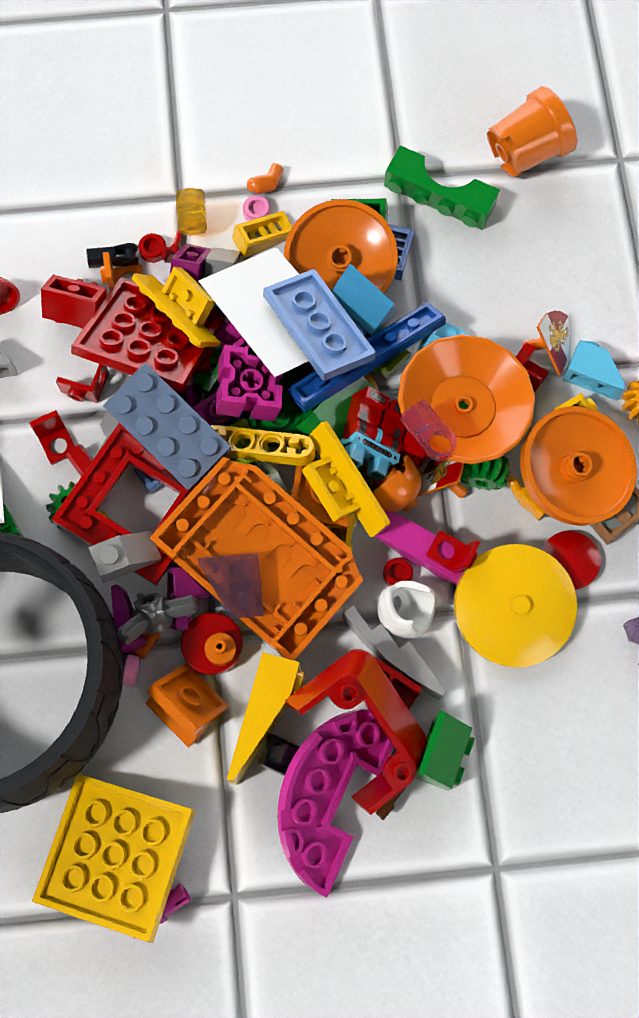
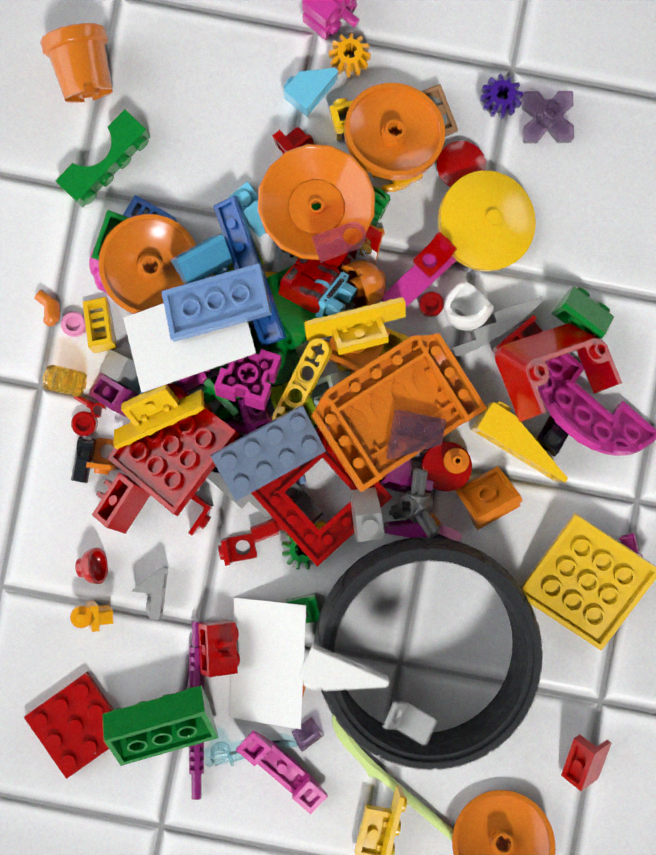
camera: 75 degrees left, 15 degrees up
shield [522,310,570,376] -> none
none -> dark grey bracket [285,482,324,524]

